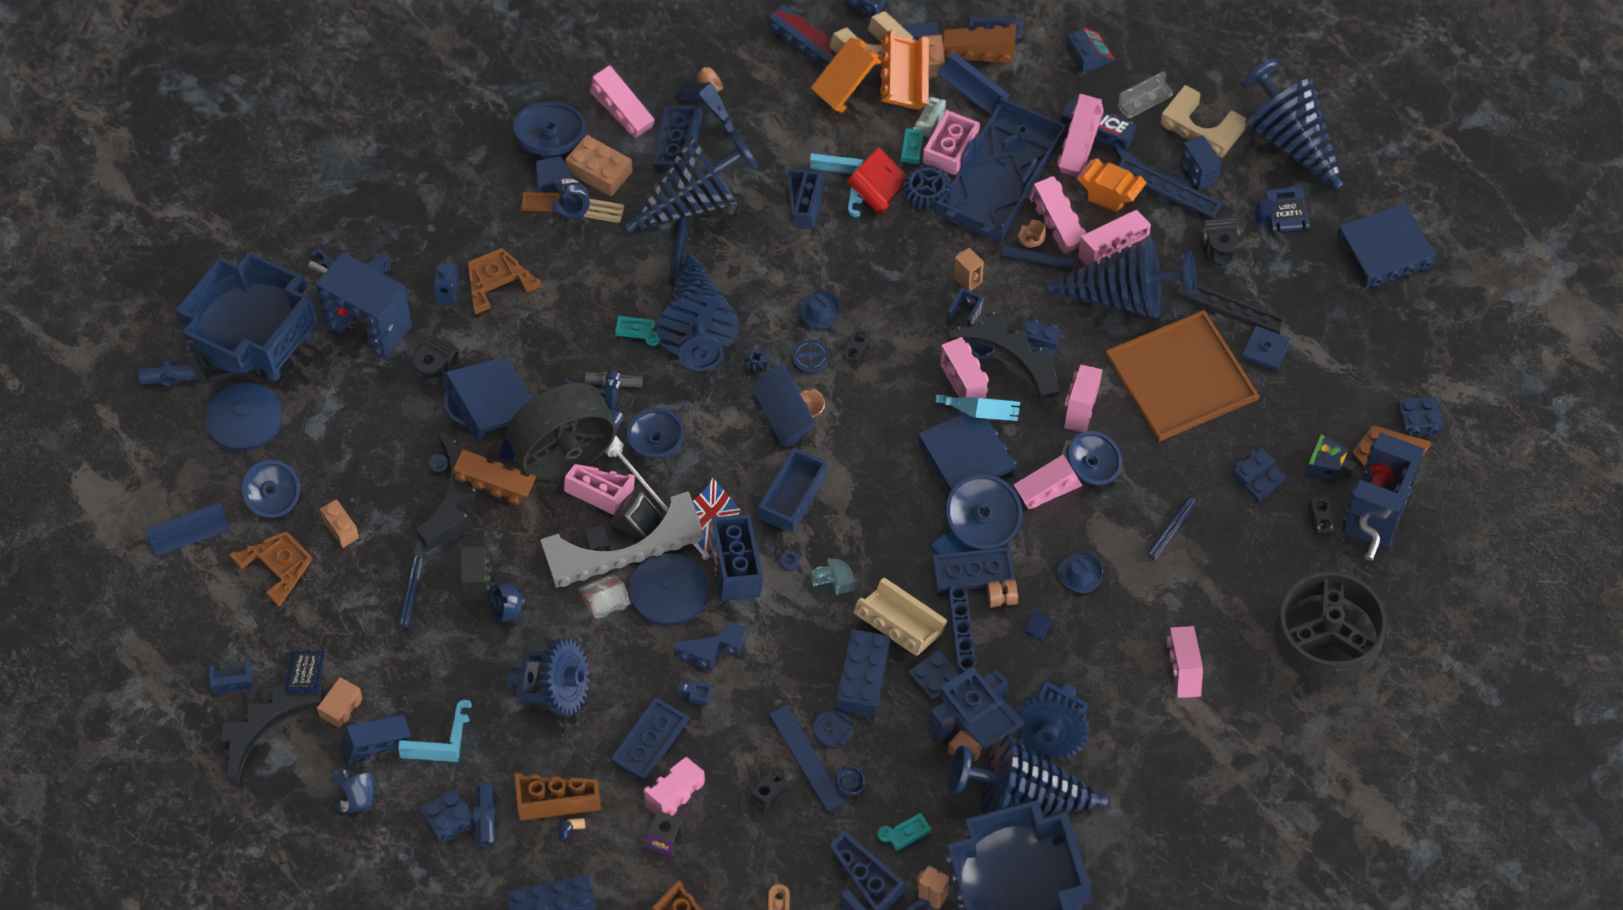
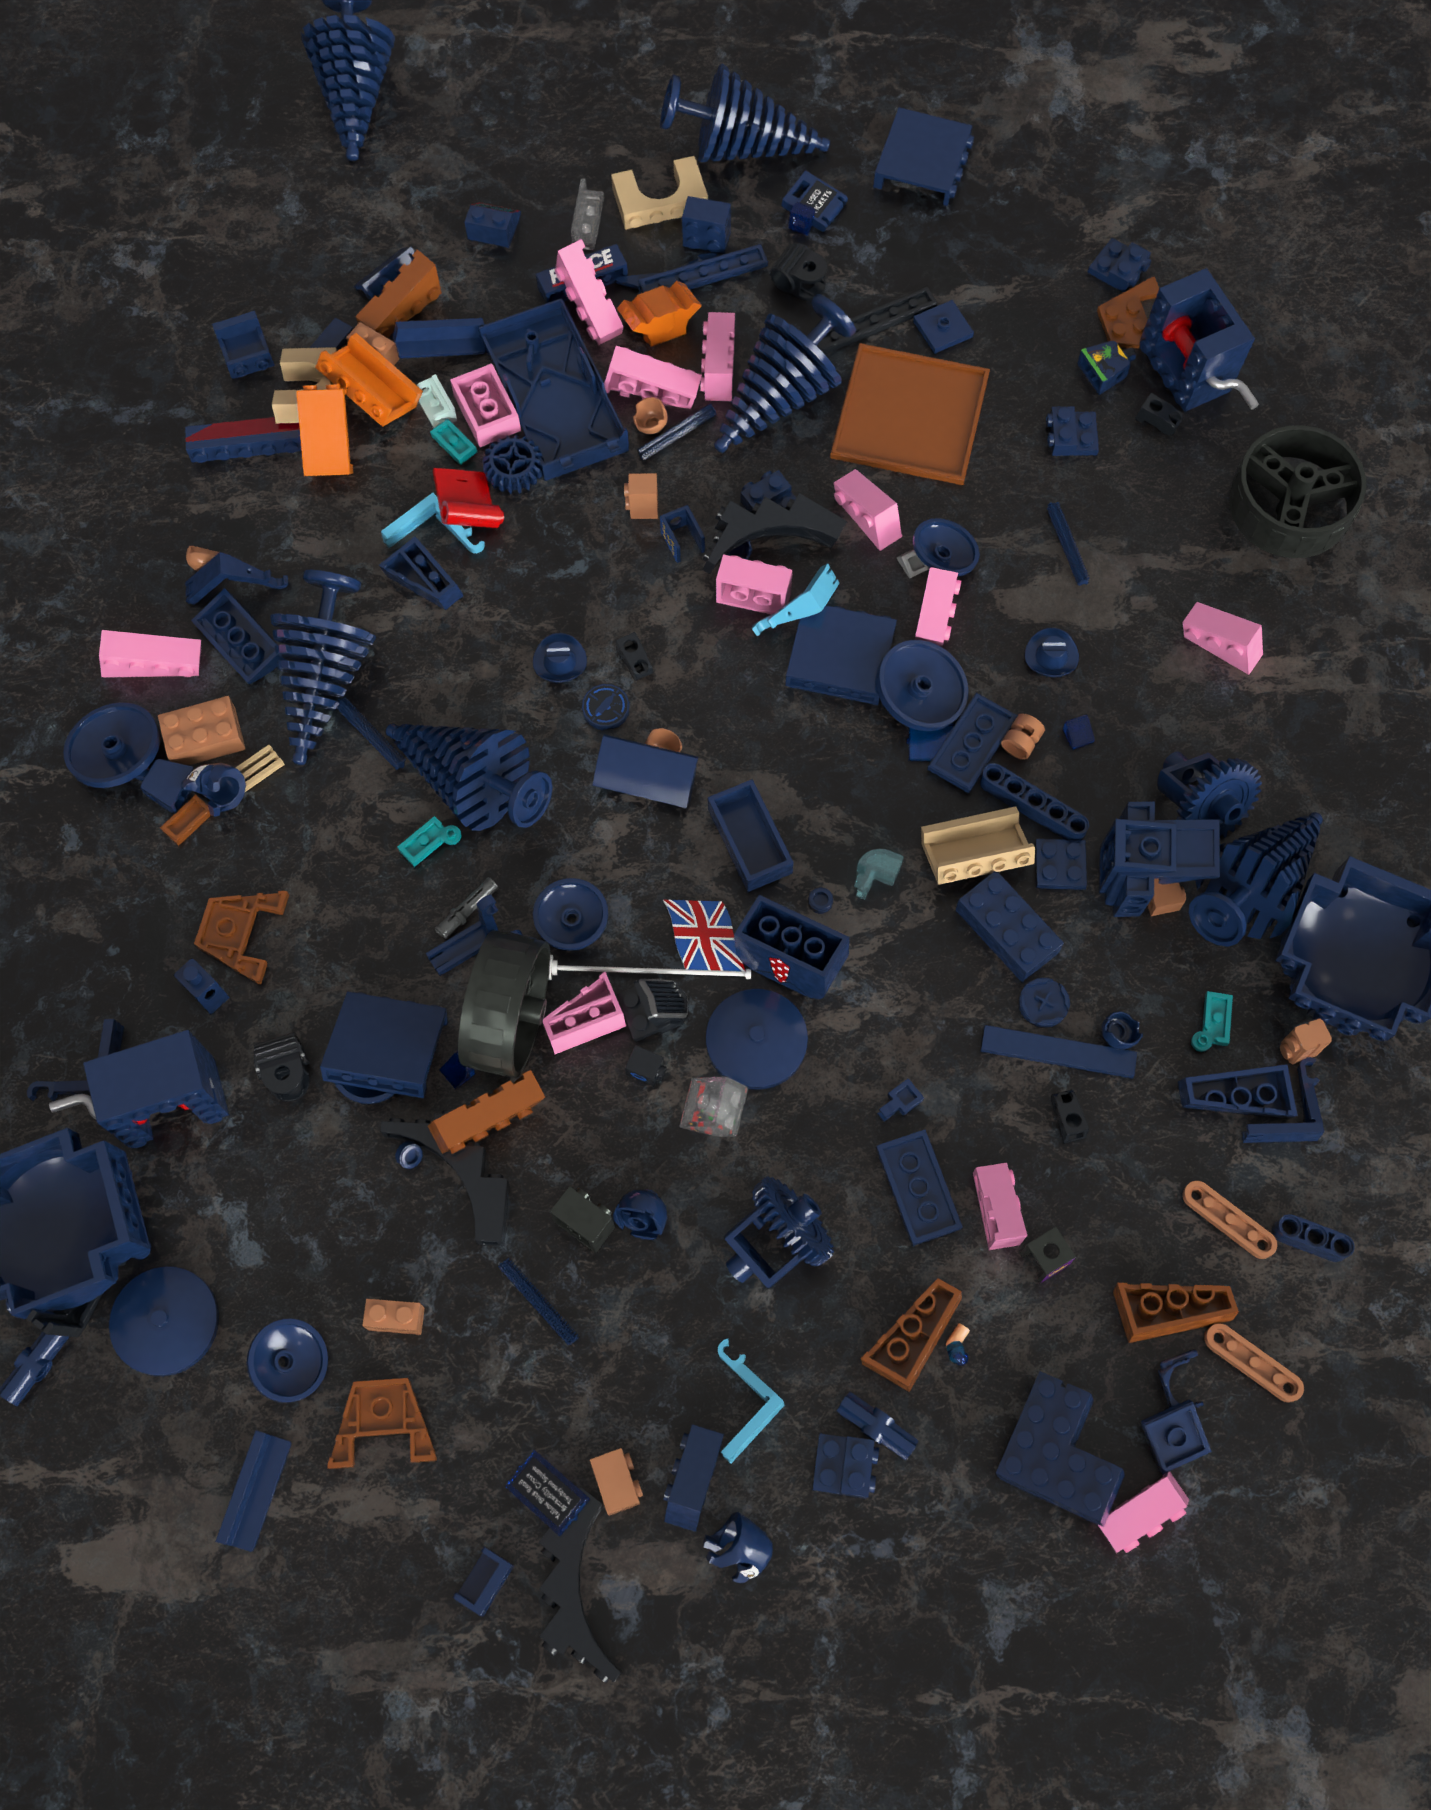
camera: 50 degrees left, 10 degrees up
light grey arch [541,491,704,588] -> none
dark blue arch [674,621,747,669] -> none
dark blue gear [745,349,768,373] -> none

